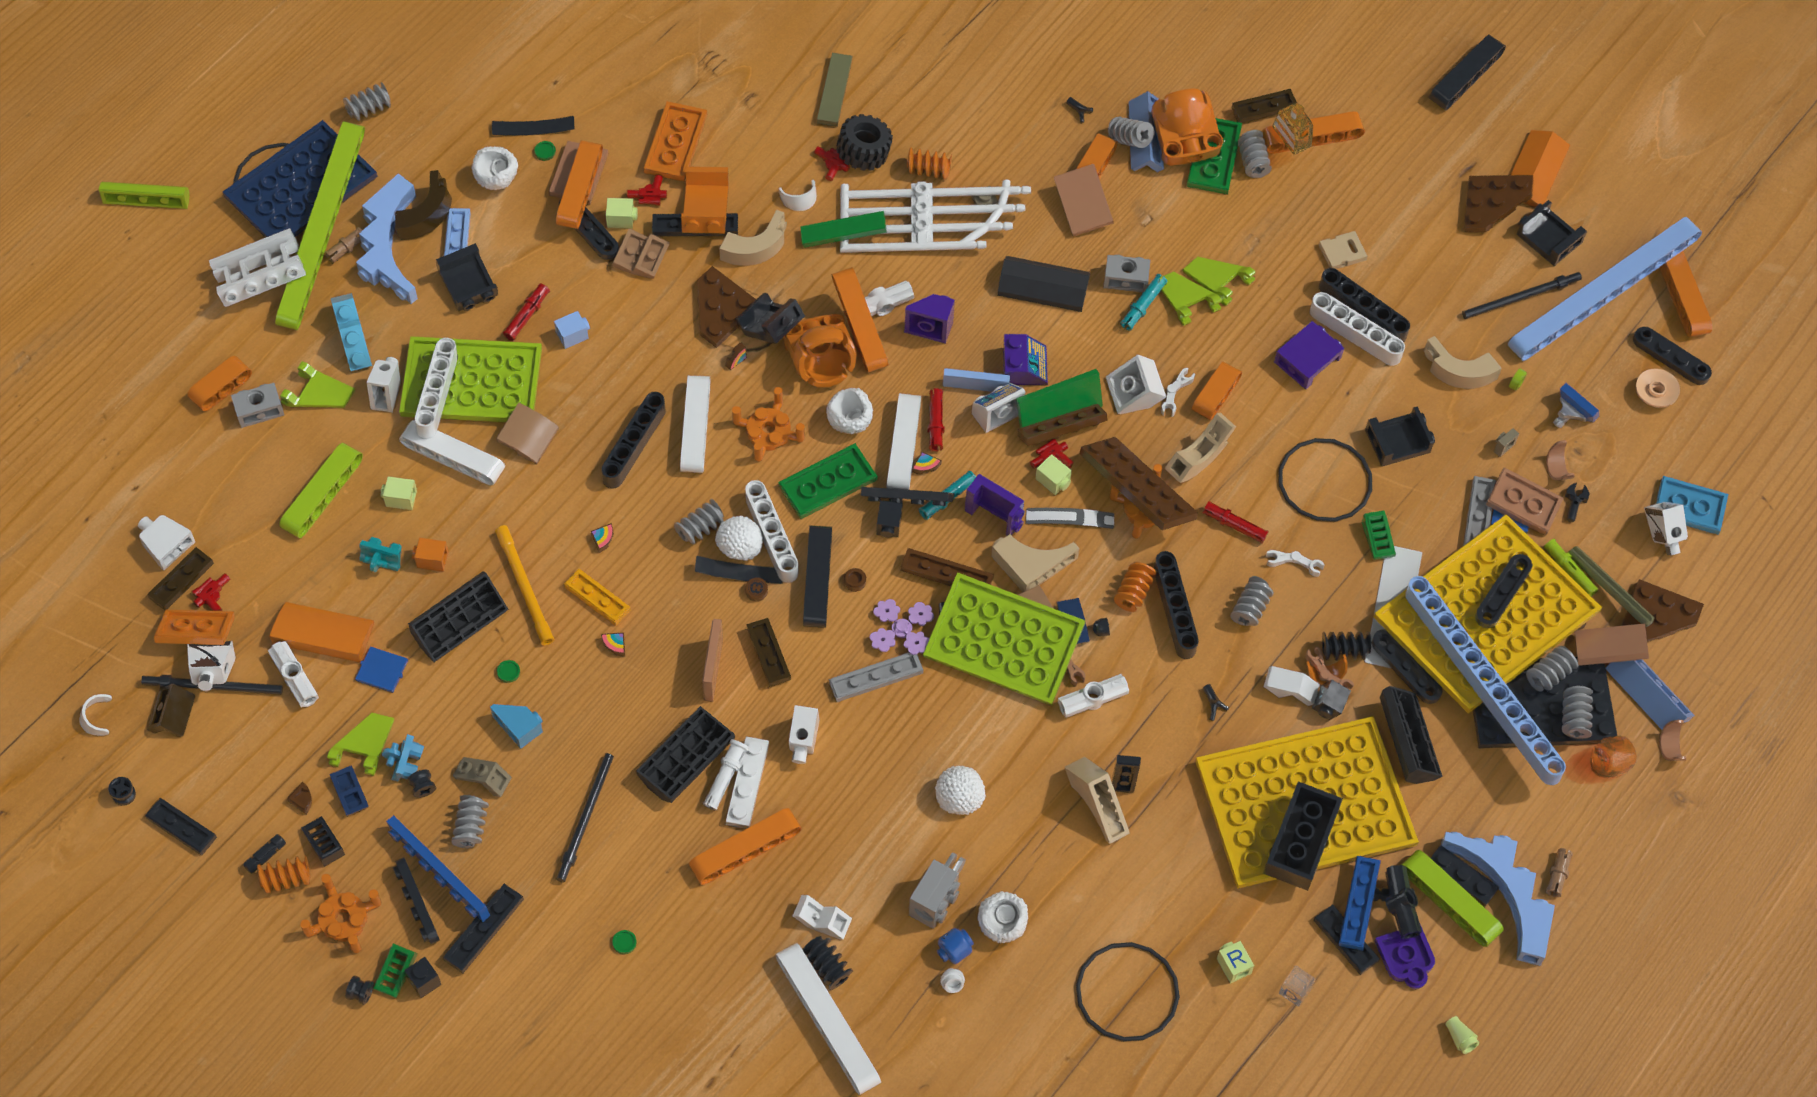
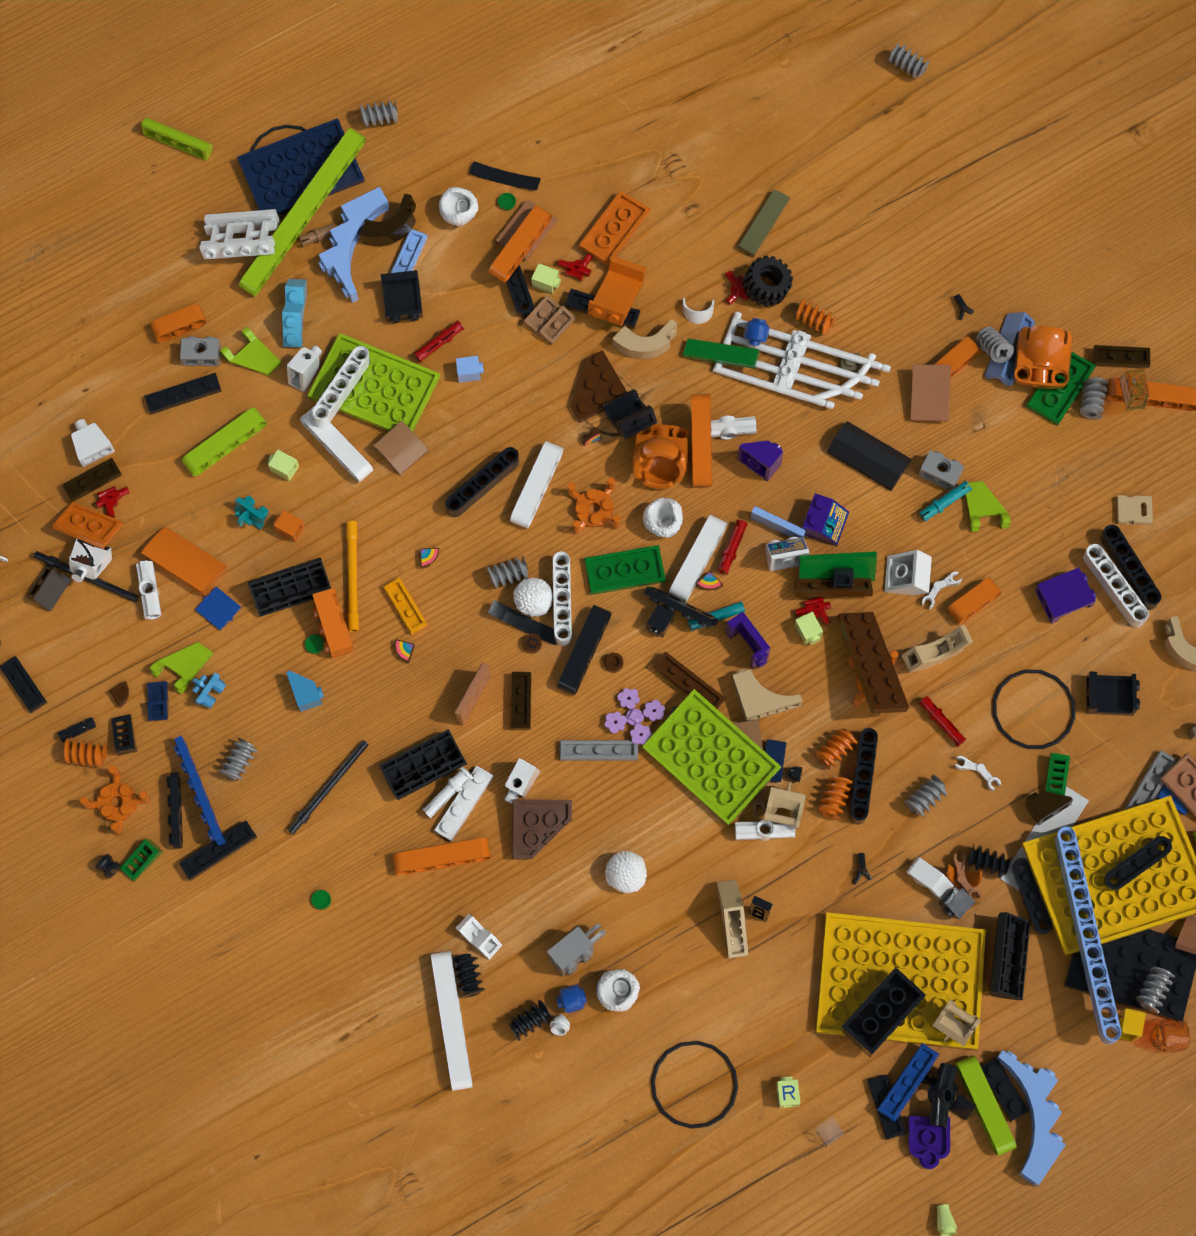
camera: 25 degrees right, 10 degrees up
black brick [404,957,442,998] -> none
black wheel [408,769,436,798] -> none
dark tan bracket [453,757,512,797] -> none
sticker [1026,508,1114,529] -> none
lime flag [1183,257,1255,306] -> none
light grey piece [1526,645,1579,691] -> none
medium nougat pin [1546,848,1573,897] -> none
none -> black plate [145,373,222,415]
none -> orange wedge [311,587,354,658]
none -> black piece [508,999,553,1041]
none -> reddish brown plate [512,799,572,859]
none -> blue head [743,318,770,346]
none -> tan piece [764,782,806,829]
none -> orange piece [818,776,854,820]
none -> black plate [832,568,854,587]
none -> tan piece [933,999,981,1046]
none -> black tile [949,1094,976,1120]
none -> dark brown slope [1025,791,1073,826]
none -> yellow panel [1114,1008,1146,1042]

